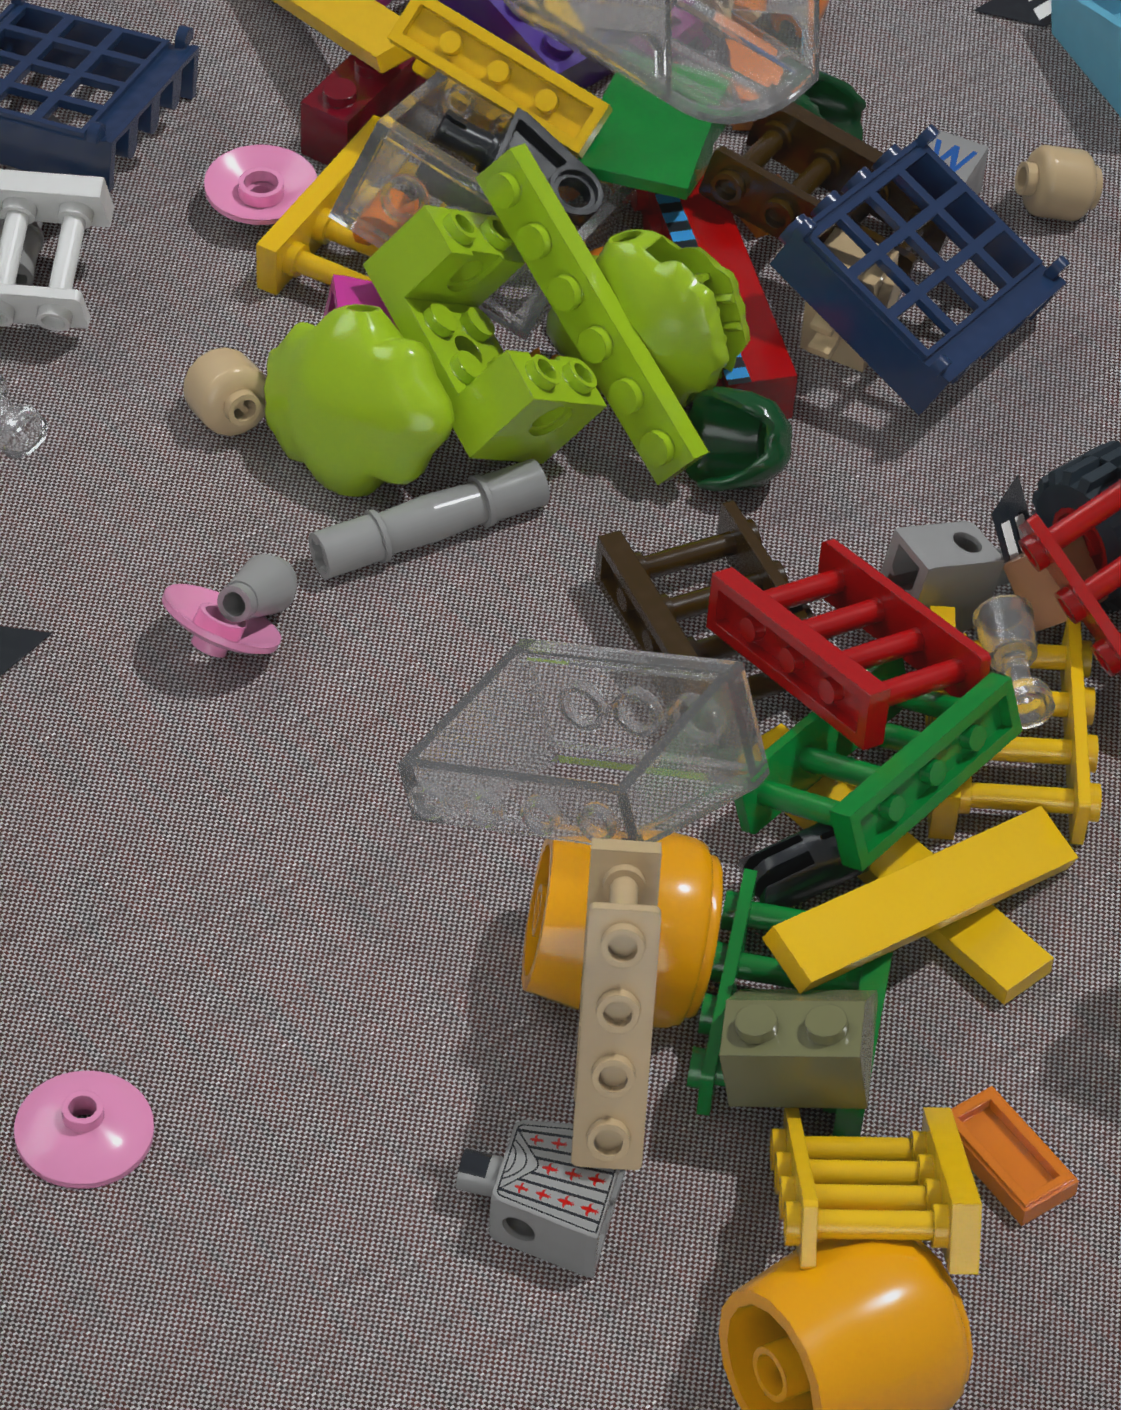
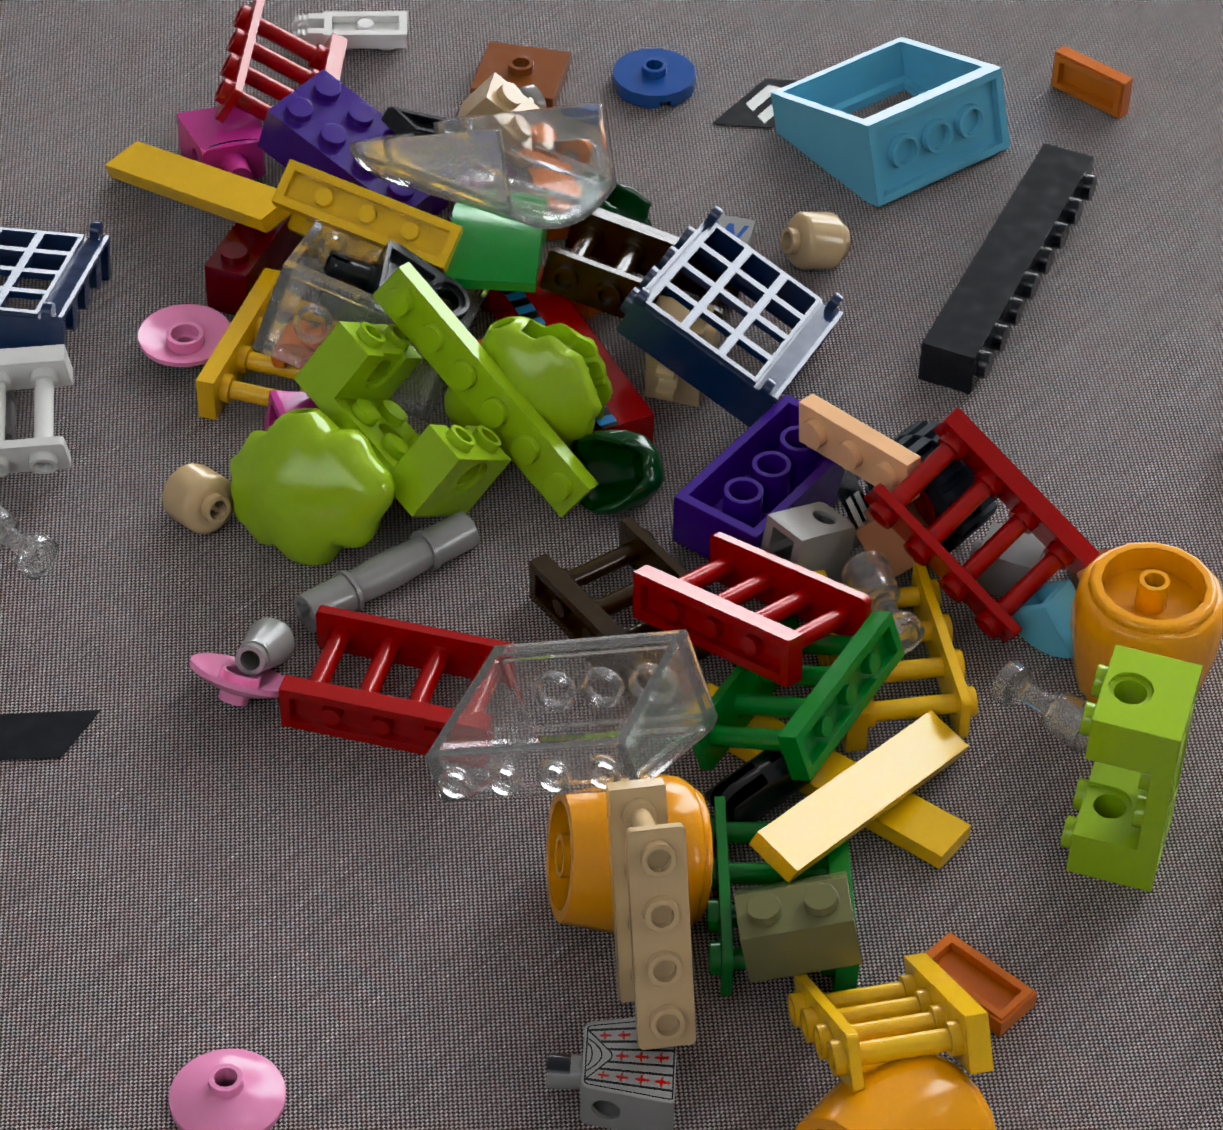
camera: 10 degrees left, 5 degrees down
none -> red fence [279,605,516,767]
none -> dark purple brick [672,394,861,559]
none -> light nougat plate [799,393,921,503]

